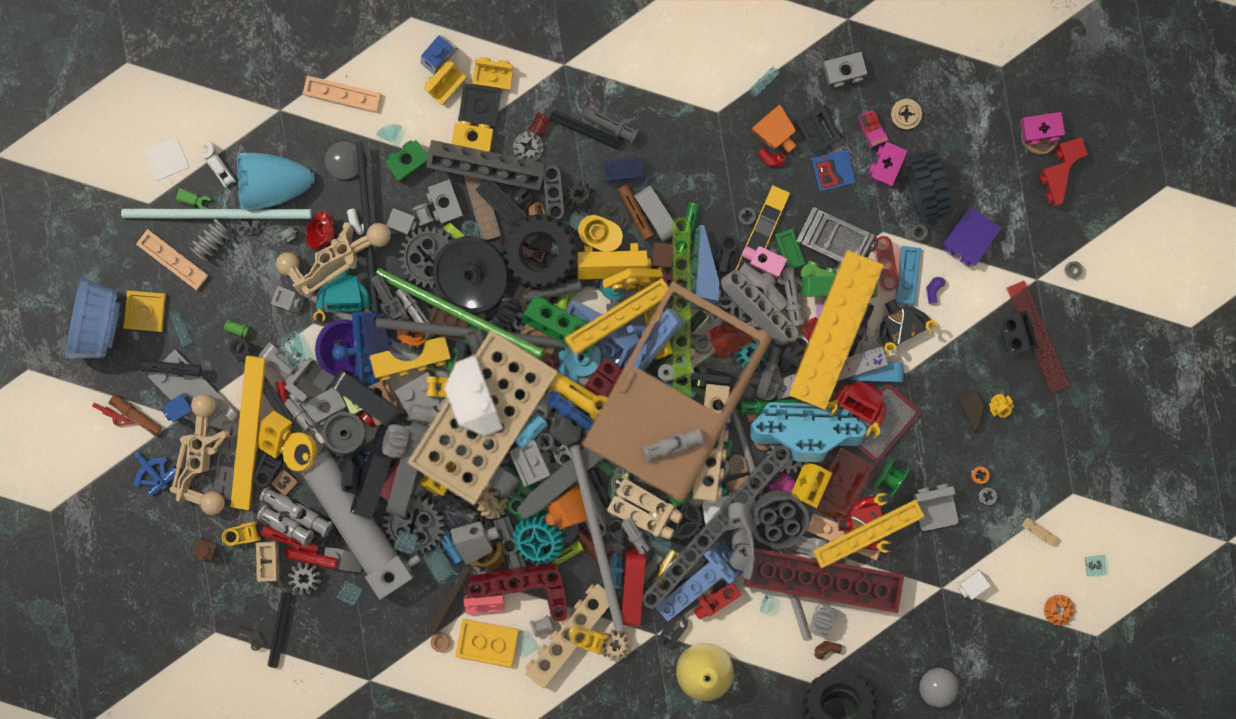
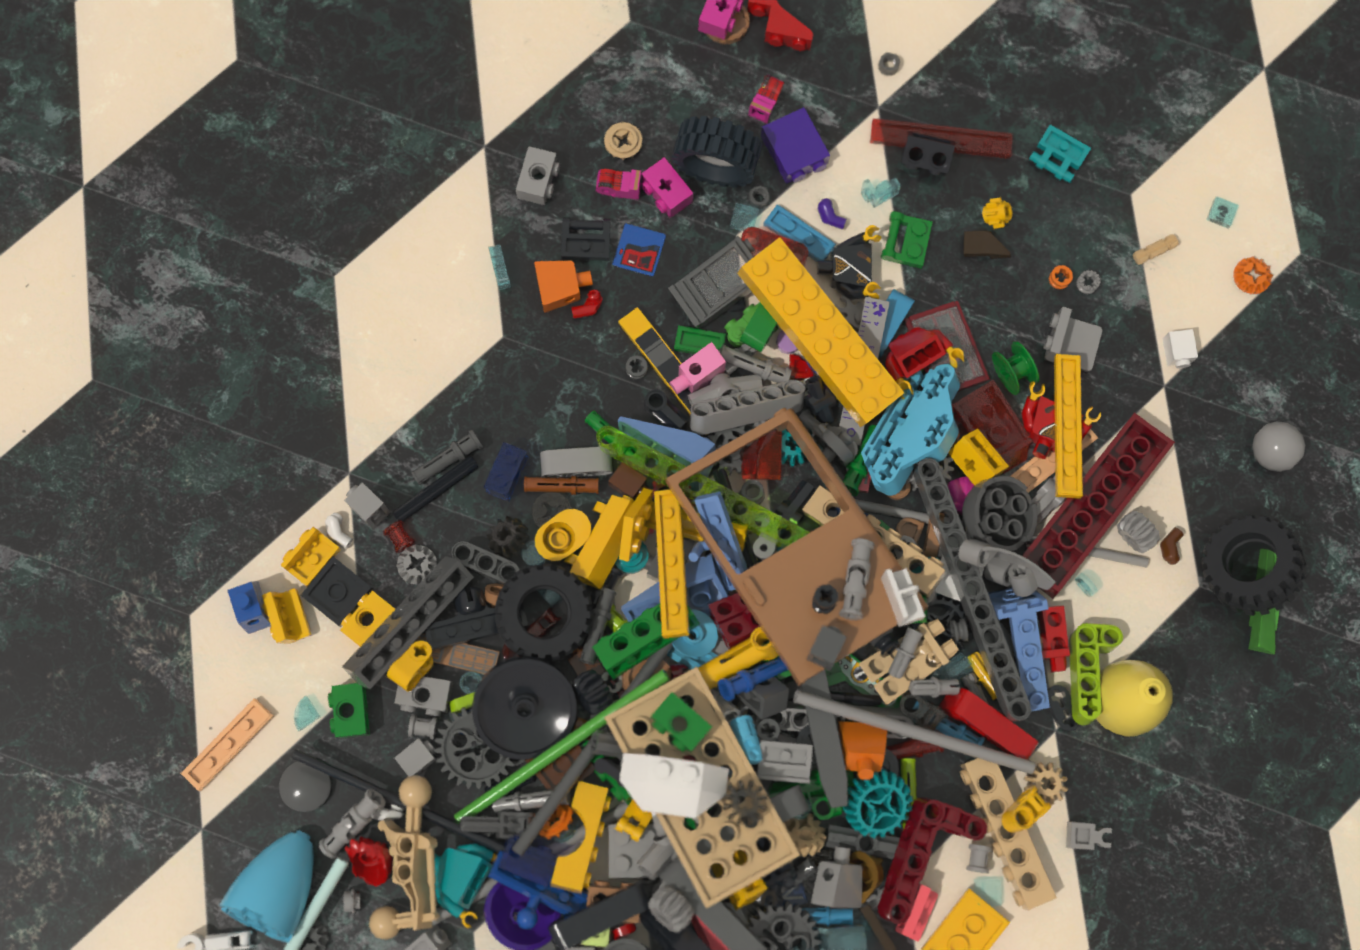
camera: 65 degrees left, 10 degrees down
none -> light grey piece [319,789,385,859]
none -> white arm [325,513,353,549]
none -> light grey brick [344,483,391,530]
none -> yellow piece [387,641,434,692]
none -> green brick [650,692,712,753]
none -> clear smoke gear [722,780,768,826]
none -> clear light blue tile [730,203,759,234]
none -> leg [748,74,784,124]
none -> dark grey brick [806,625,847,671]
none -> black bush [812,585,838,614]
none -> clear light blue bracket [861,177,901,208]
none -> black bush [874,633,900,658]
none -> green plate [881,211,933,269]
none -> white panel [881,568,925,627]
none -> light grey axle [888,627,923,679]
none -> dark grey bush [950,619,968,643]
none -> teal plate [1029,125,1091,183]
none -> light grey plate [1066,822,1112,850]
none -> lime beam [1069,623,1123,726]

